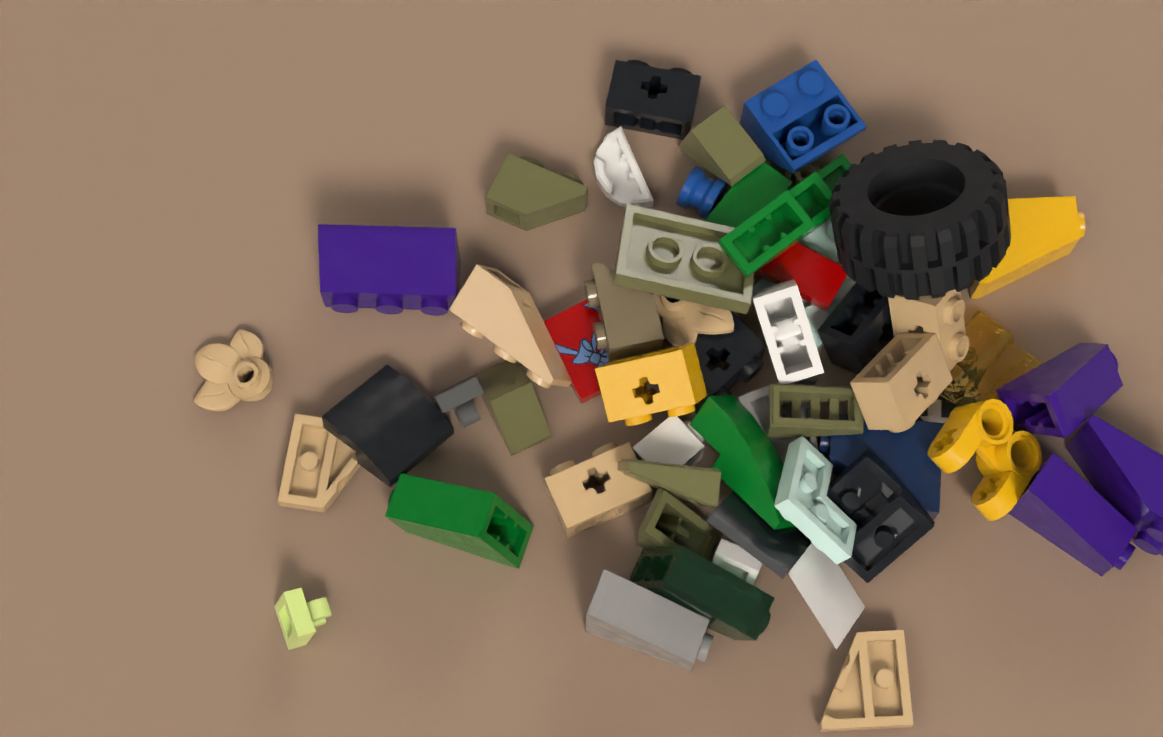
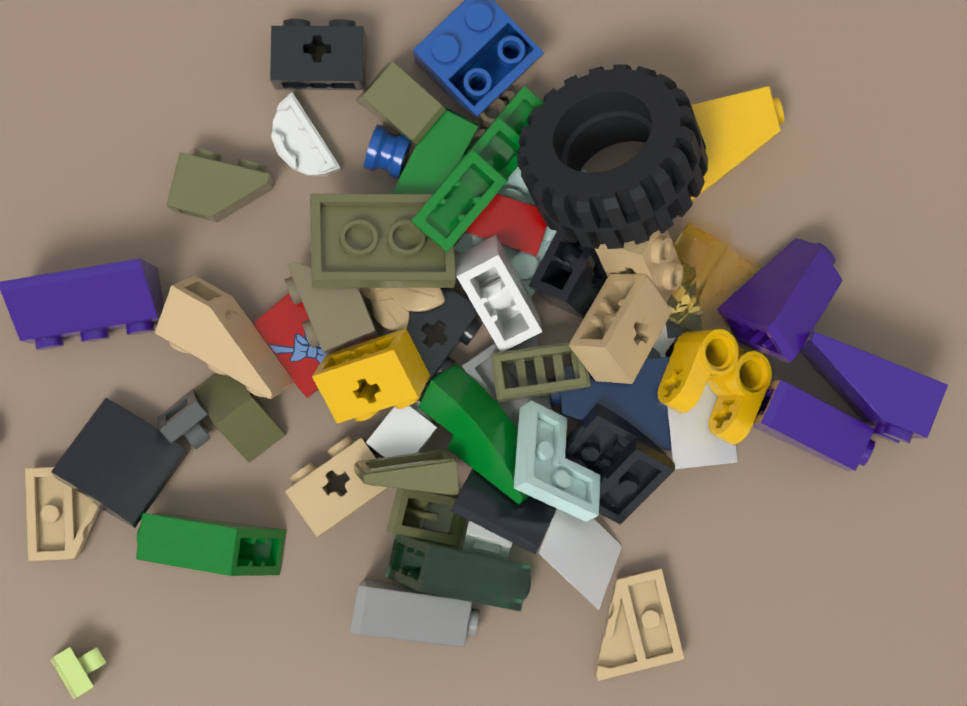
camera: 10 degrees left, 15 degrees up
none -> white sticker [667,382,738,469]

